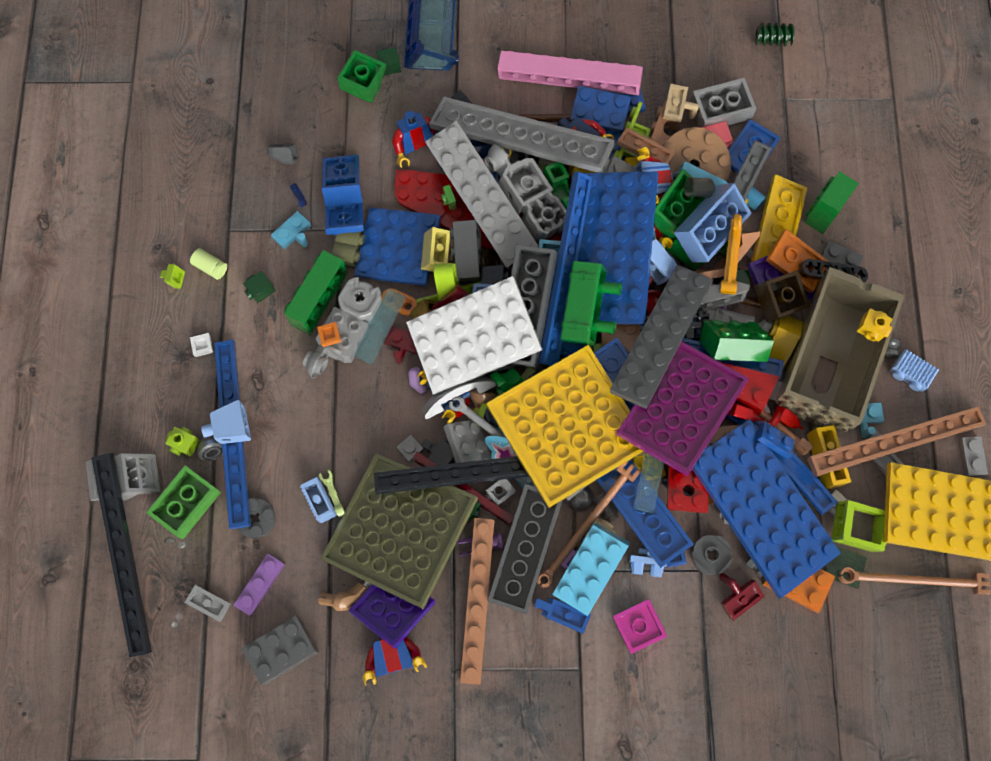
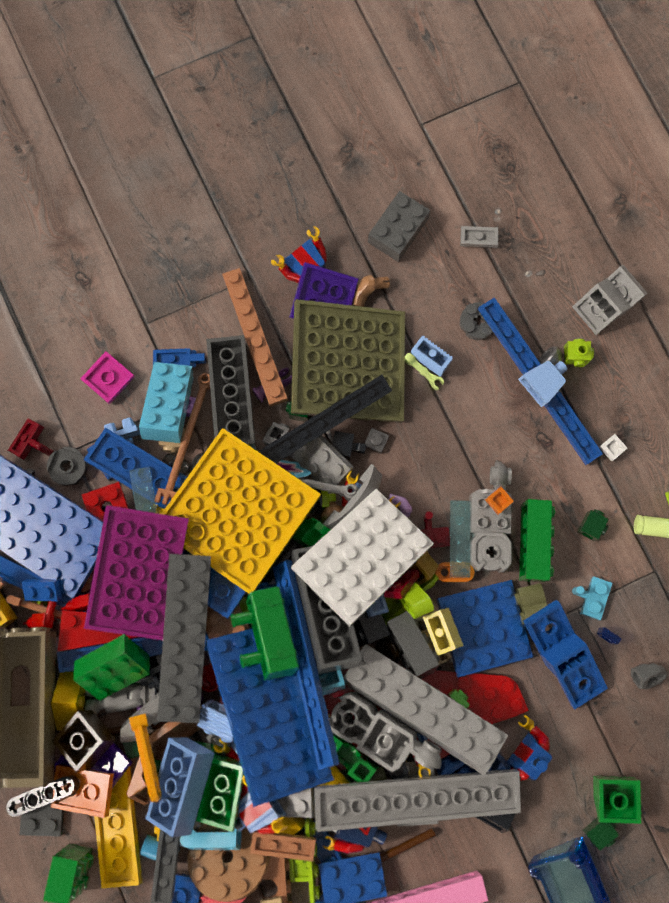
camera: 155 degrees right, 5 degrees up
black plate [92,453,152,657] -> none
bright green brick [146,465,221,539] -> none
medium lavender plate [234,553,285,616] -> none
dark red tile [413,451,514,526] -> none
clear smoke brick [684,177,715,198] -> none

